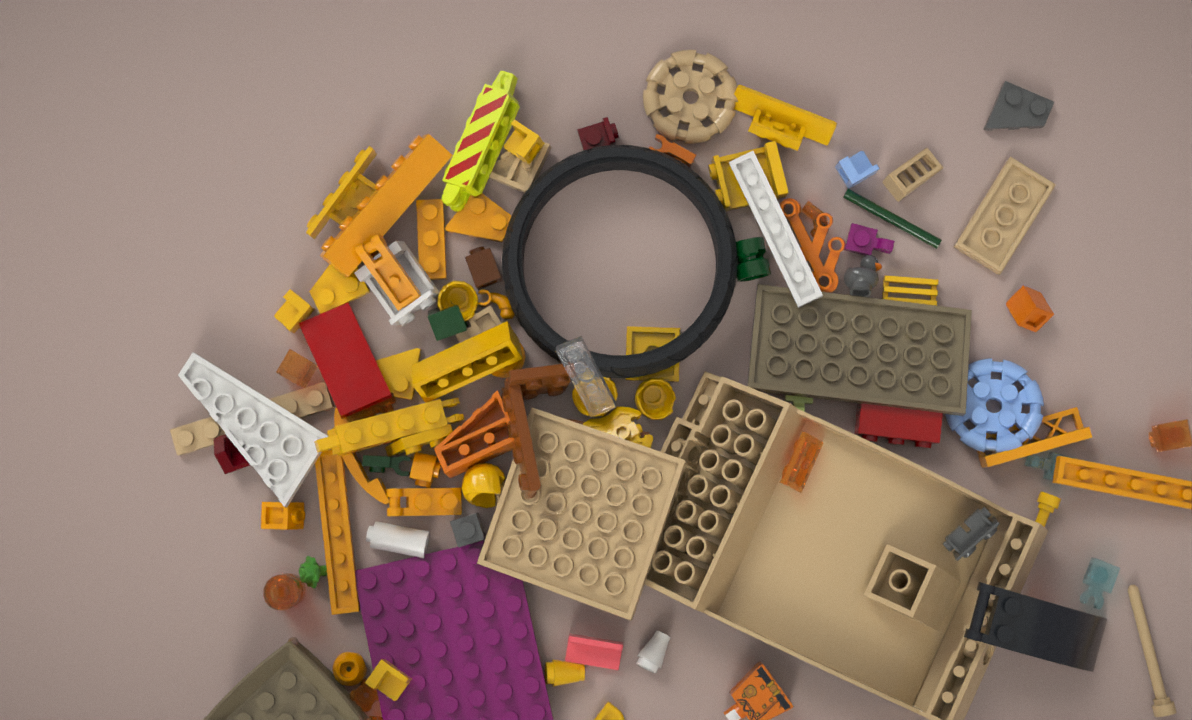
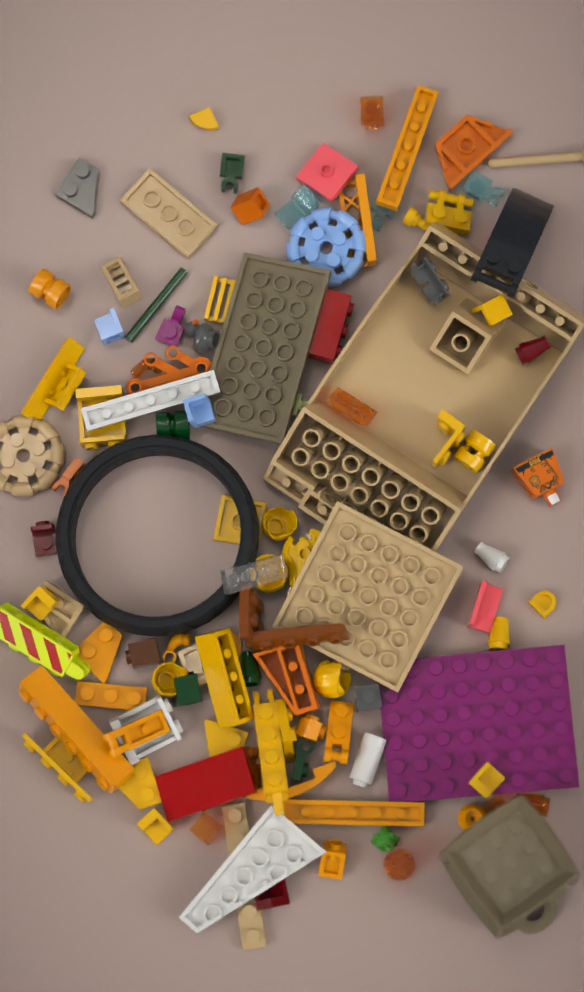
camera: 85 degrees left, 5 degrees down
none -> light orange wheel [28,268,72,310]
none -> light blue panel [183,393,216,428]
none -> yellow tile [189,107,219,131]
none -> dark green plate [220,153,245,194]
none -> dark green cone [240,651,262,687]
none -> clear light blue panel [275,185,321,229]
none -> coral plate [296,143,359,203]
none -> yellow plate [424,189,474,235]
none -> yellow bracket [432,409,466,469]
none -> orange wing [434,114,513,191]
none -> yellow wheel [453,429,496,474]
none -> yellow panel [471,294,513,326]
none -> dark red cone [514,335,551,365]

